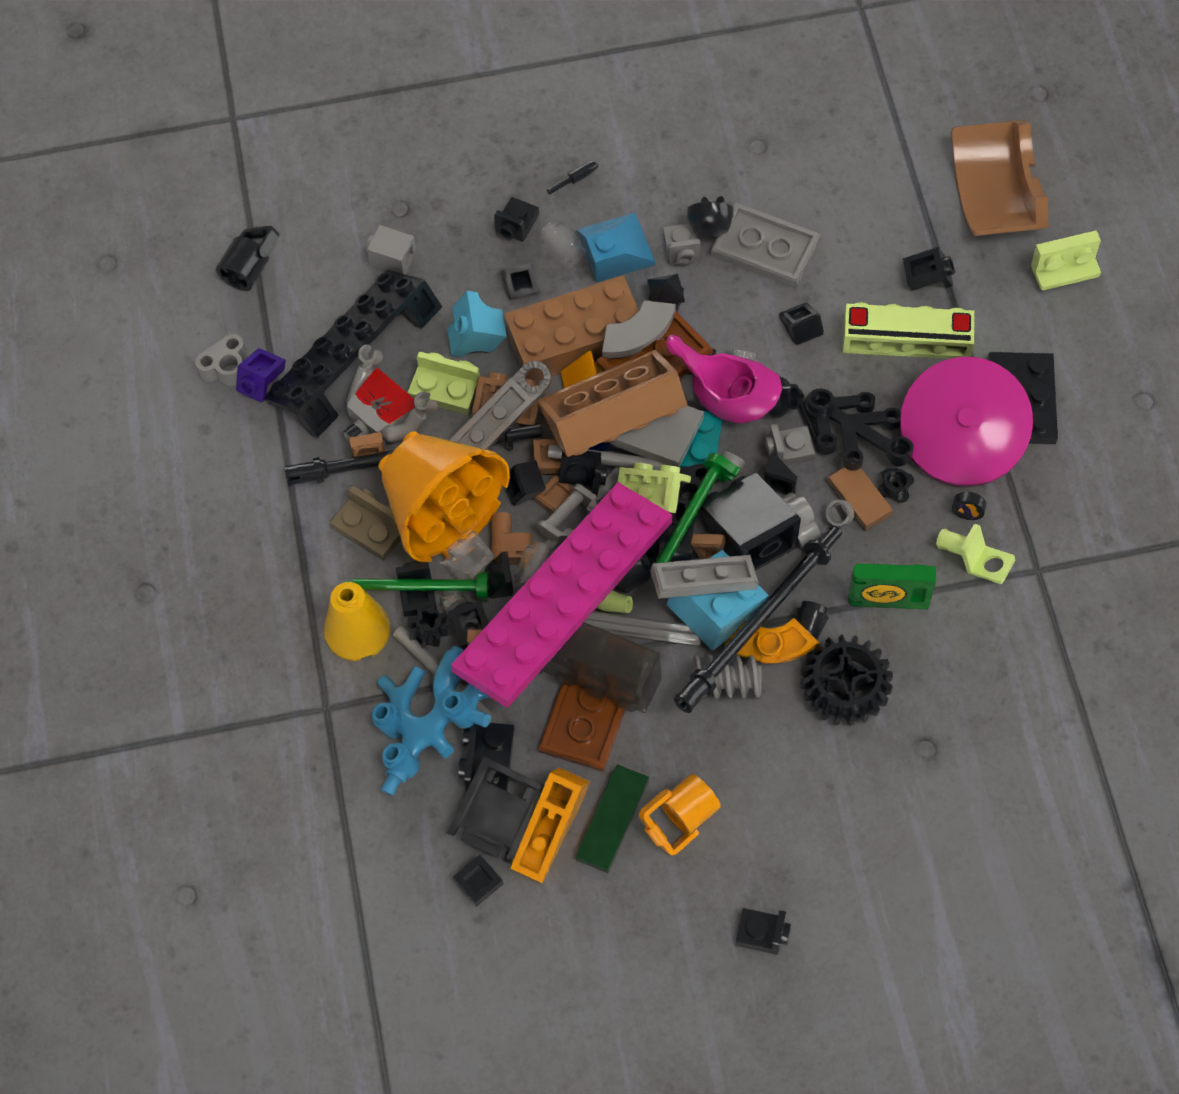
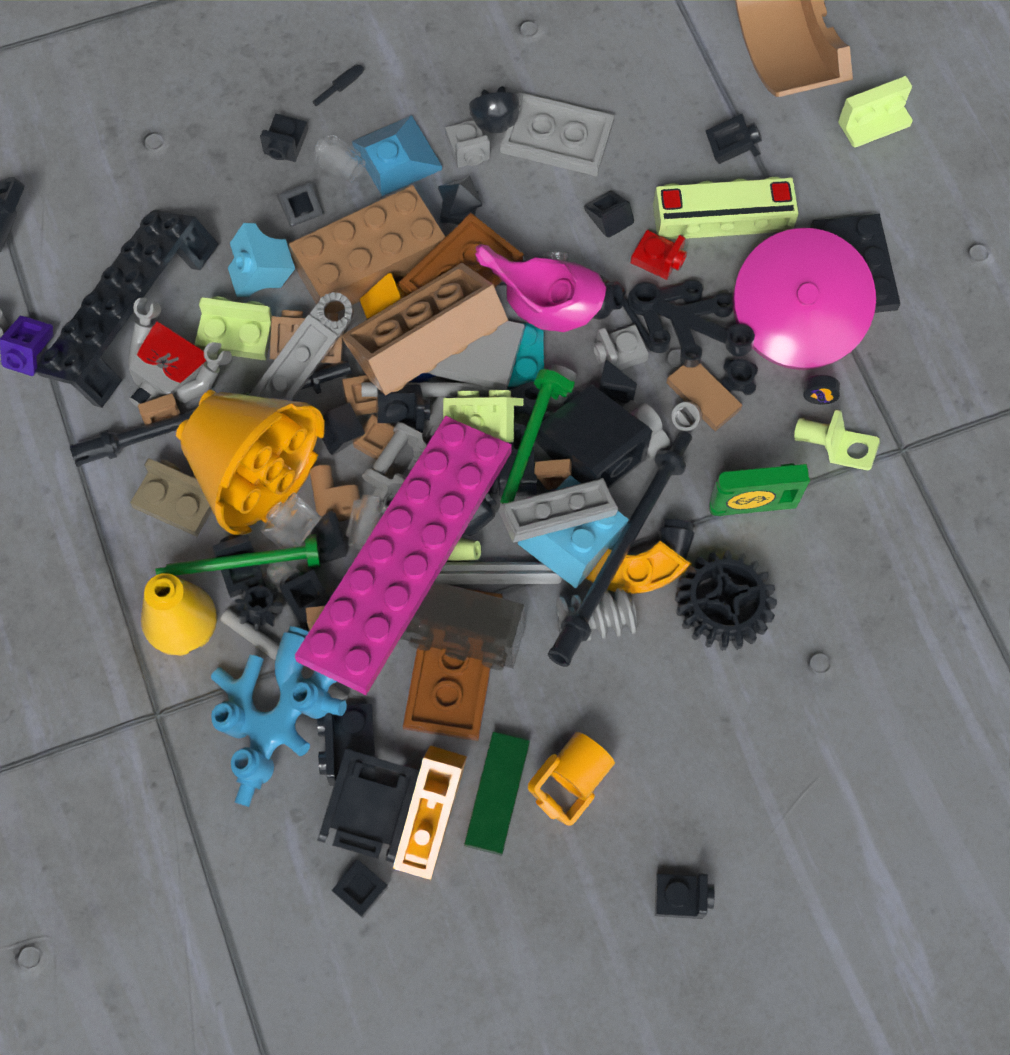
camera: 15 degrees left, 5 degrees up
light grey brick [365,225,417,274] -> none
light grey tile [602,300,676,358] -> none
none -> red bracket [630,230,688,280]

